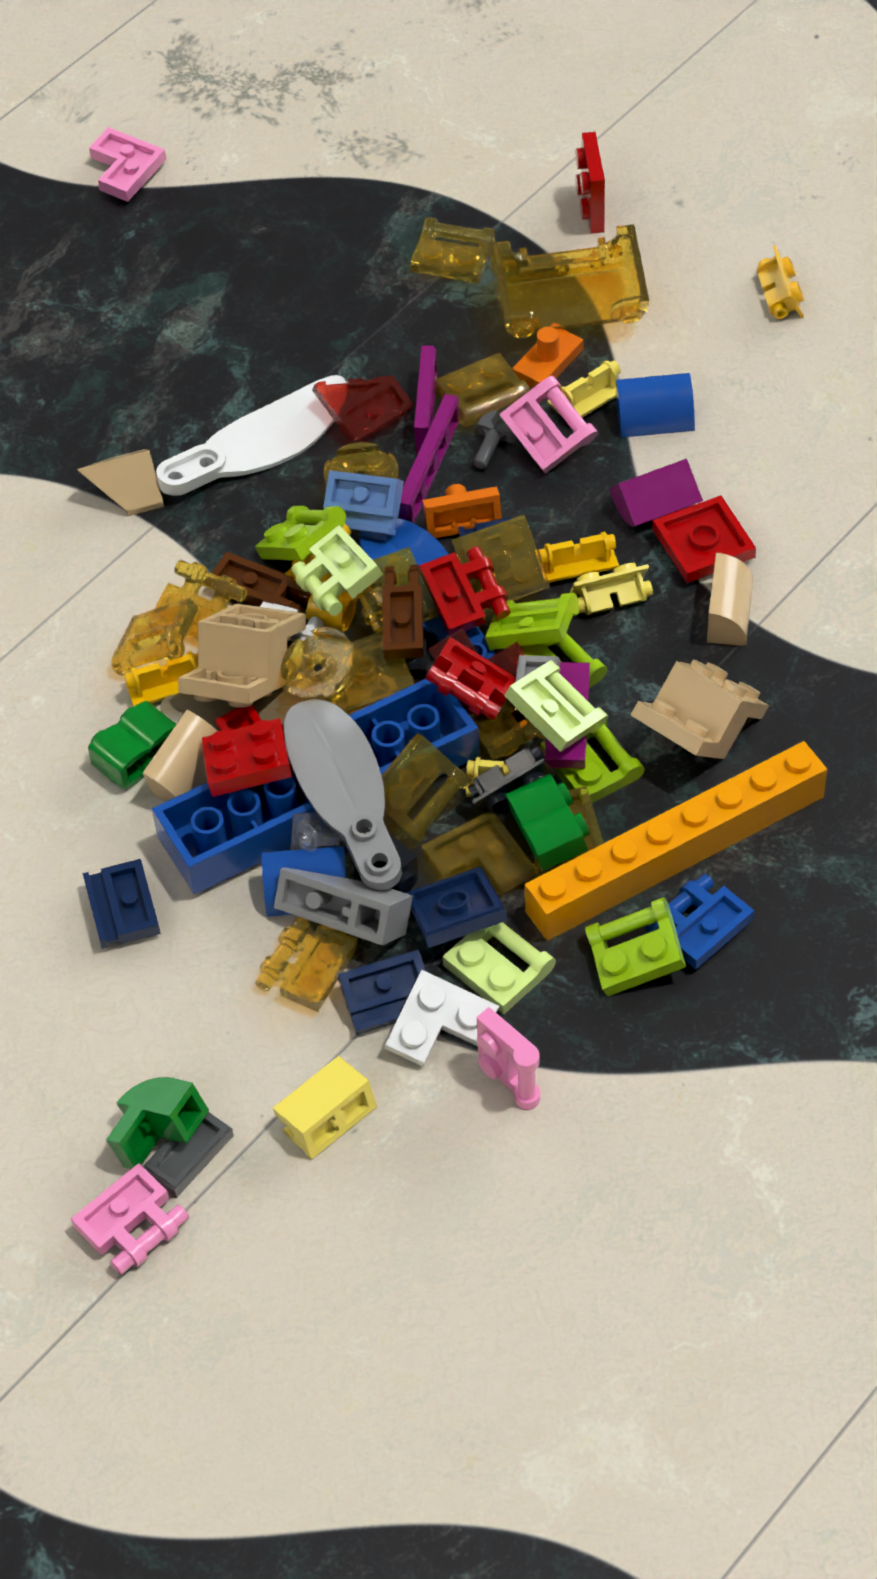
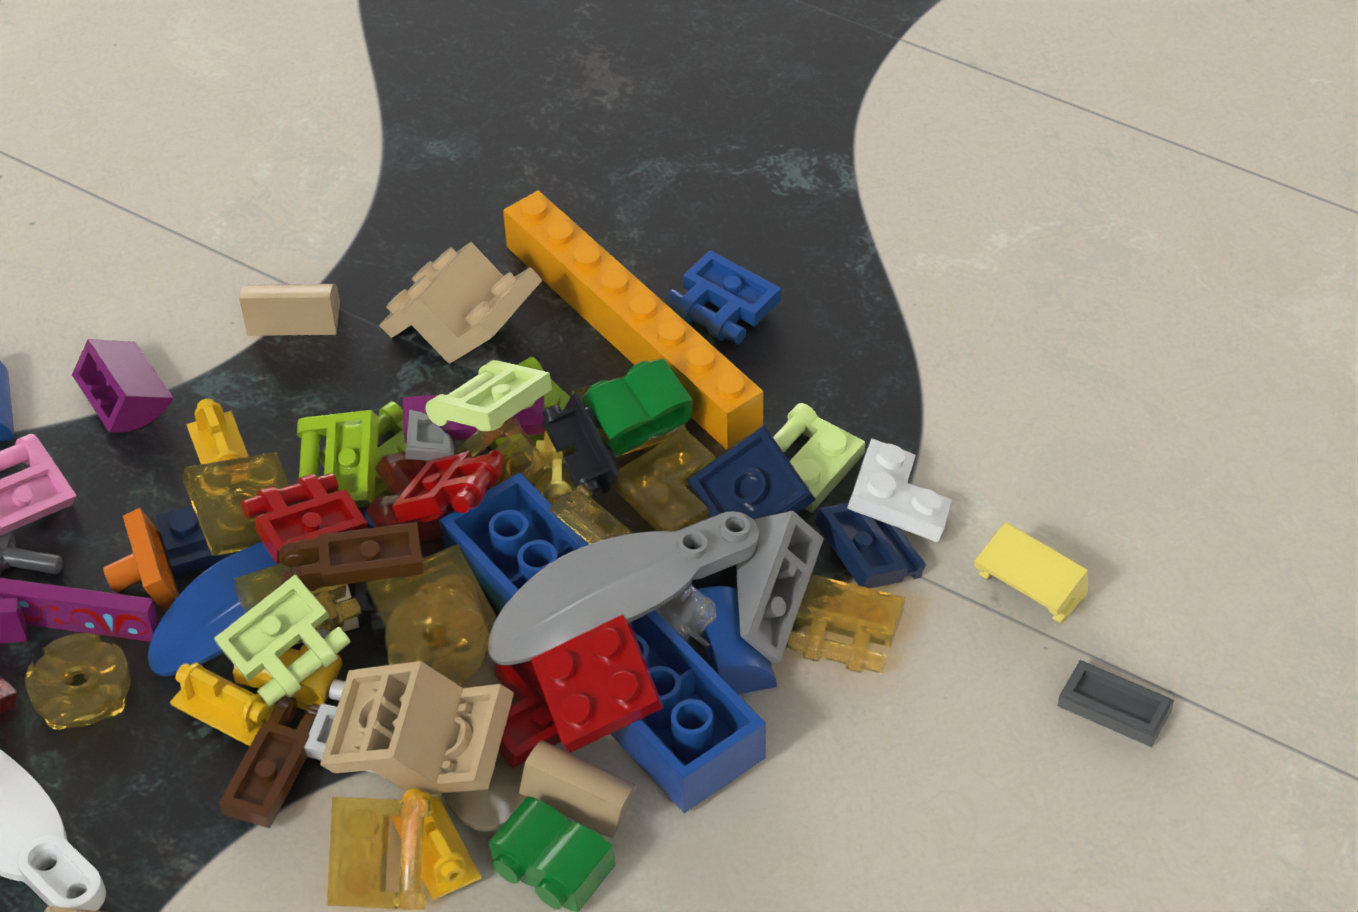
camera: 100 degrees left, 5 degrees down
bright pink plate [71,1163,189,1275] -> none
dark blue plate [82,859,161,949] -> none
green brick [106,1077,209,1169] -> none
clear yellow plate [151,560,248,640] -> none
lime plate [254,506,346,561] -> none
medium blue plate [323,470,404,536] -> none
bright pink plate [476,1007,540,1110] -> none
light yellow hinge [570,563,653,616] -> none
lime plate [585,897,686,996] -> none
red plate [653,495,756,583] -> none

